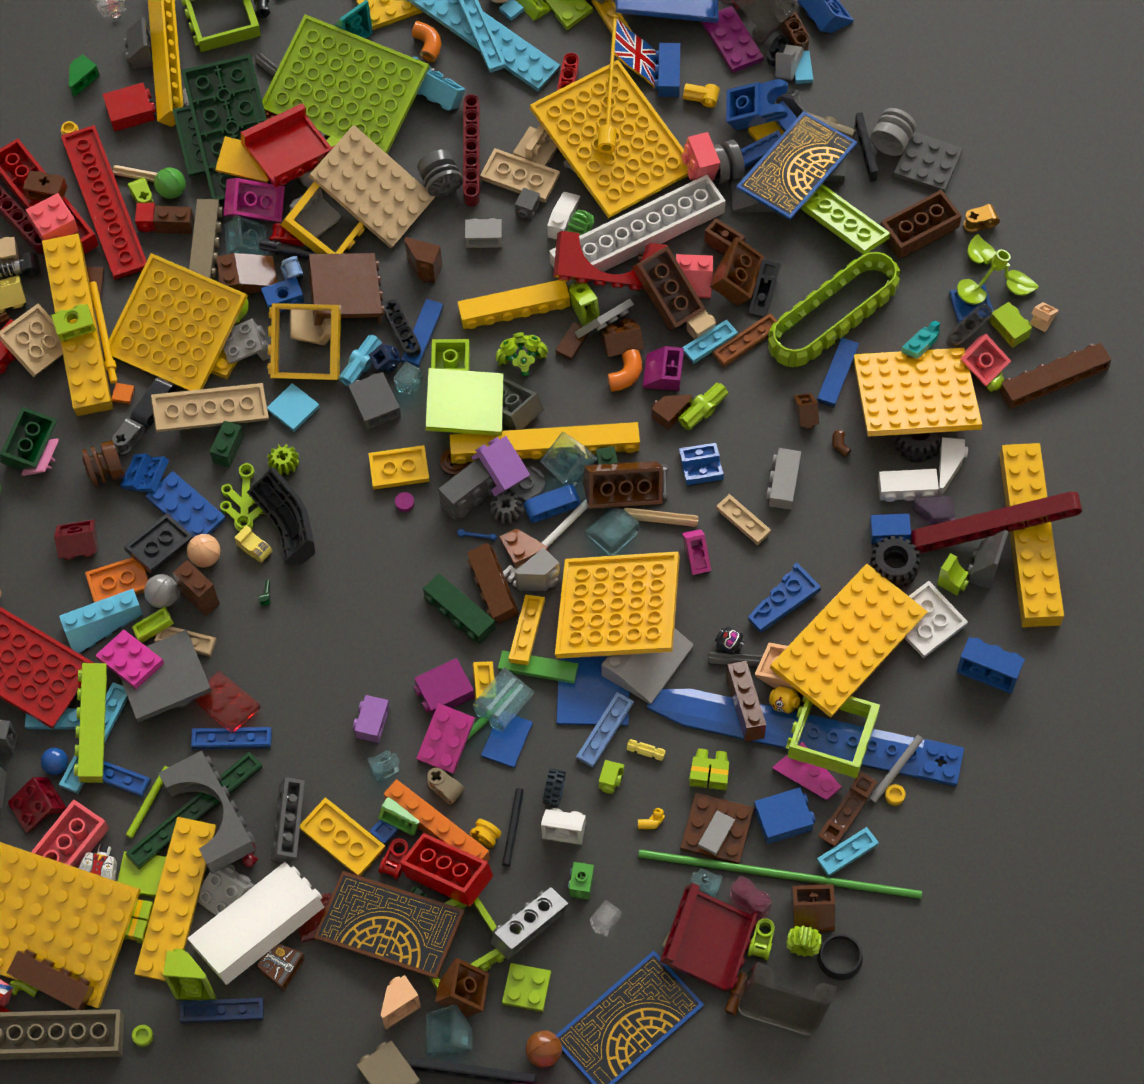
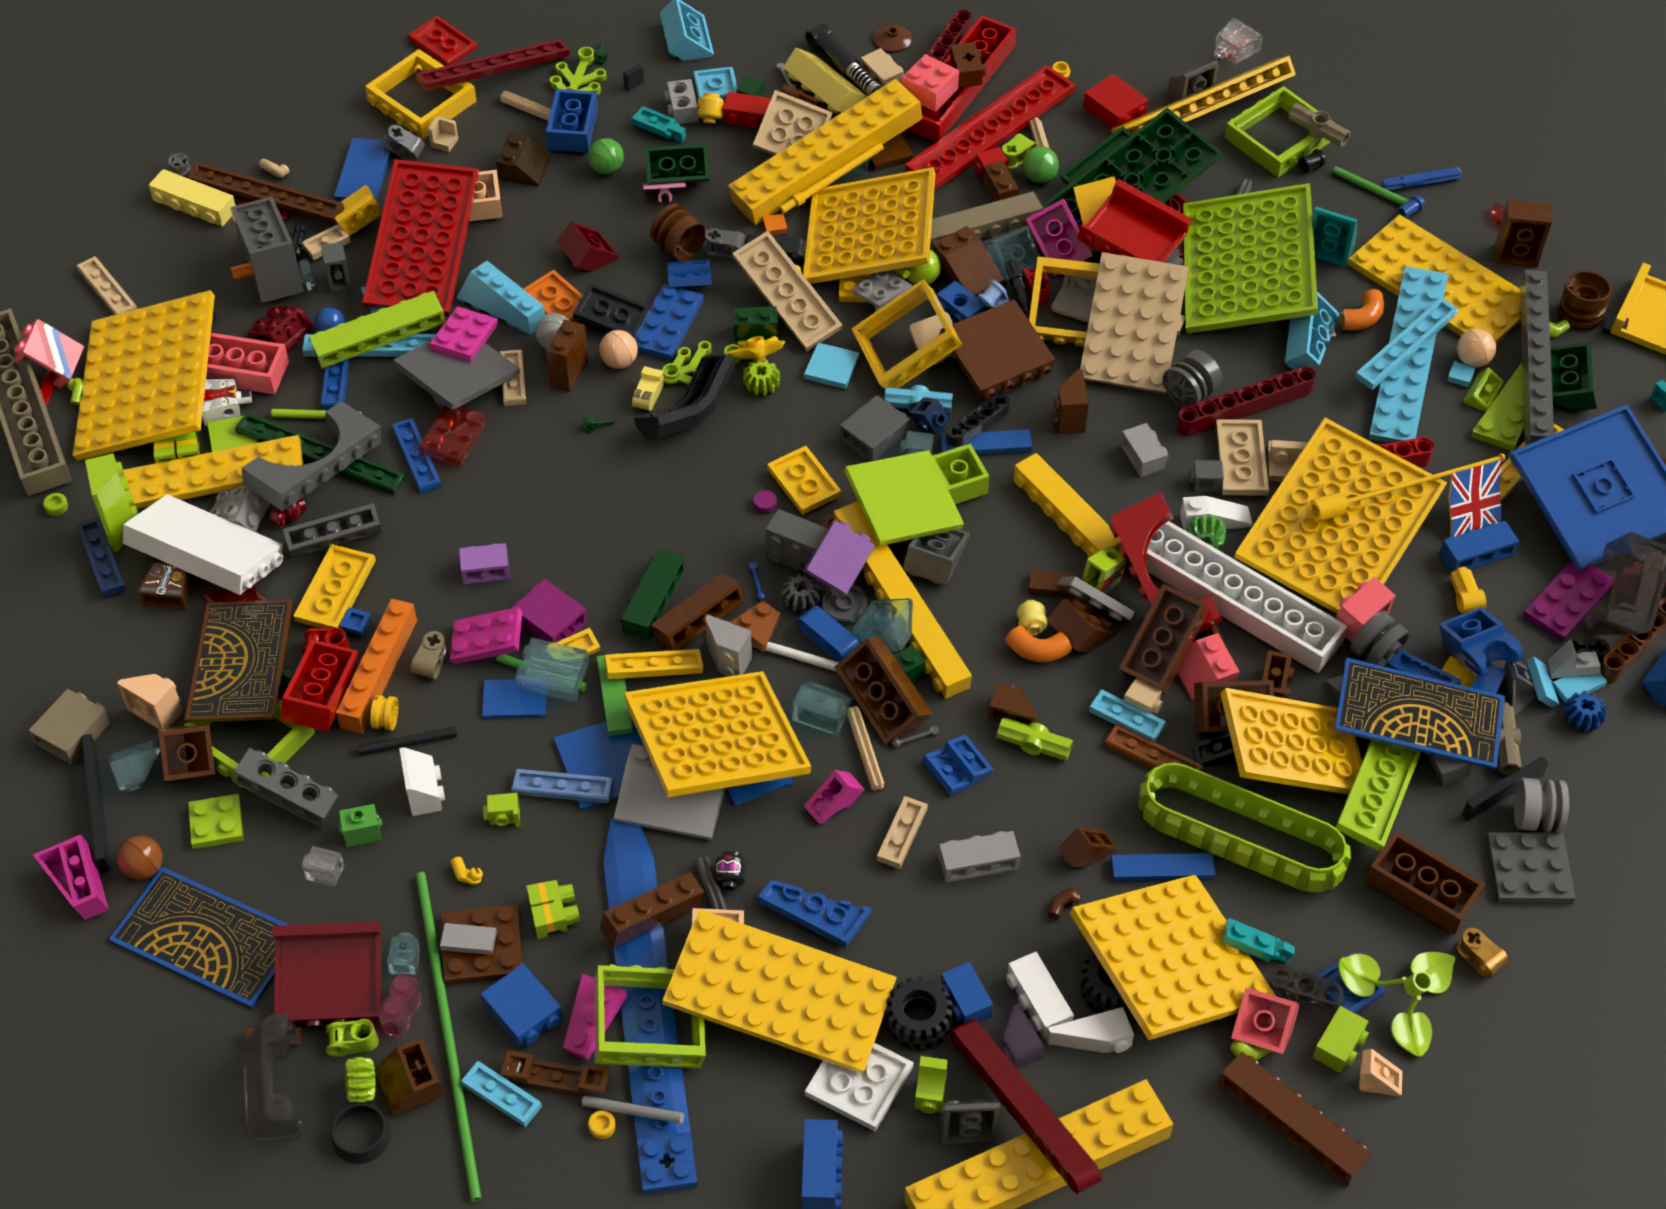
camera: 65 degrees right, 10 degrees down
reddish brown brick [7,949,95,1010] -> none
lime brick [51,304,96,342] -> none
green slope [69,54,100,97] -> none
lime tile [132,607,174,643] -> none
clear light blue brick [367,749,400,782] -> none
bright green slope [378,797,420,836] -> none
lime plant [495,332,548,376] -> none
black wheel [542,768,566,806] -> none
light yellow axle [627,739,665,761] -> none
magenta slope [643,346,684,391] -> none
yellow head [769,686,800,714] -> none
none -> yellow animal [728,336,785,362]
none -> light yellow piece [1016,600,1048,636]
none -> yellow plate [1220,688,1362,795]
none -> medium azure tile [1526,656,1559,708]
none -> blue gear [1564,690,1607,733]

